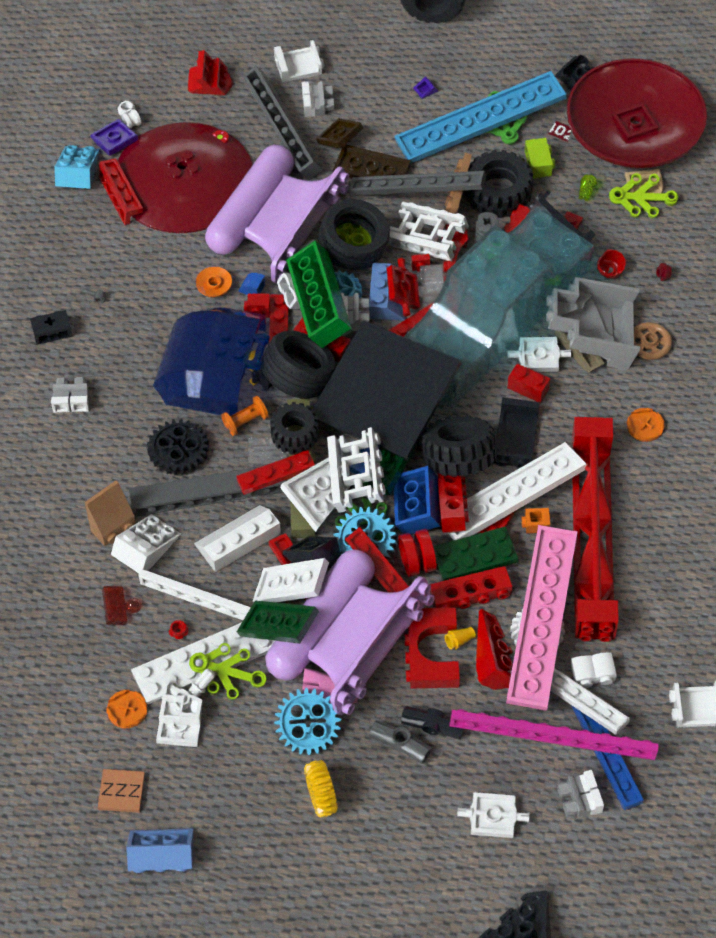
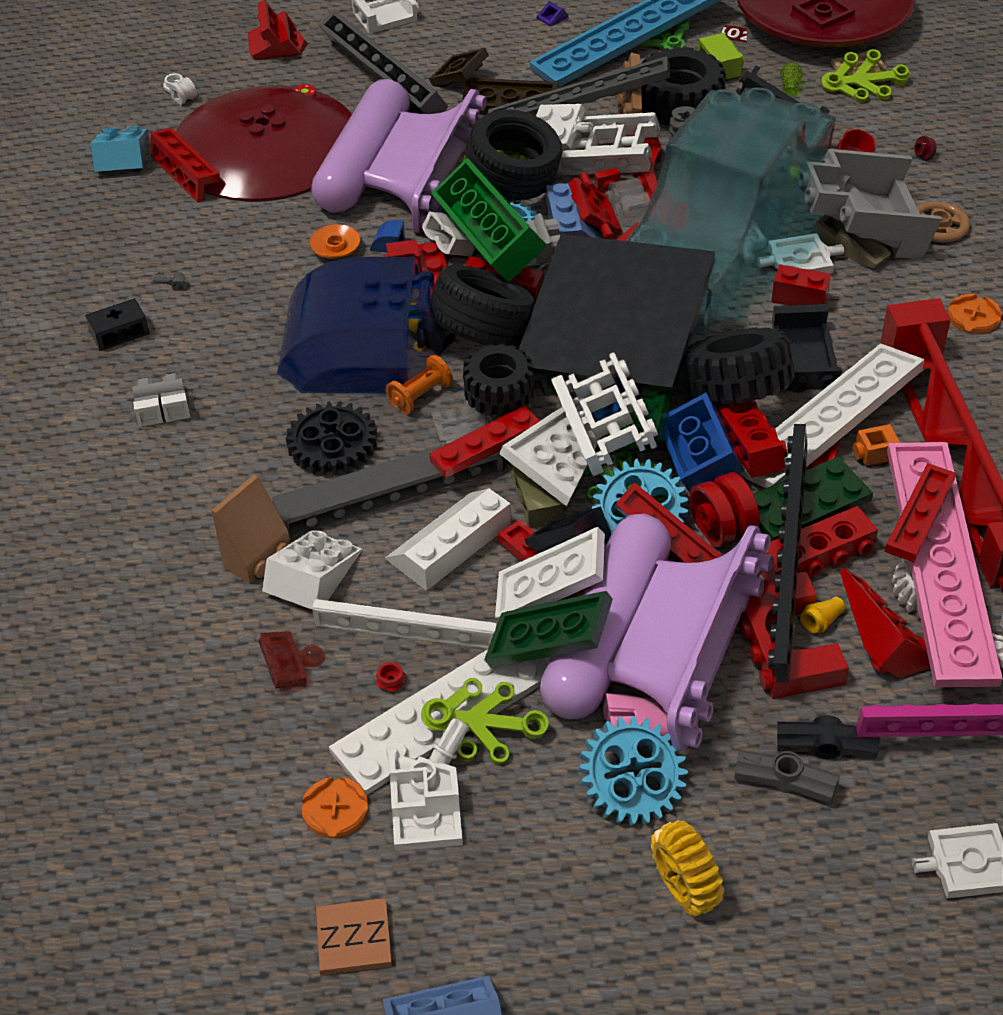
camera: 10 degrees left, 10 degrees down
dark purple tile [90,119,138,156] -> none
light grey hips [302,81,334,117] -> none
none -> white plate [536,104,594,149]
none -> black plate [768,424,808,683]
none -> red plate [885,463,956,563]

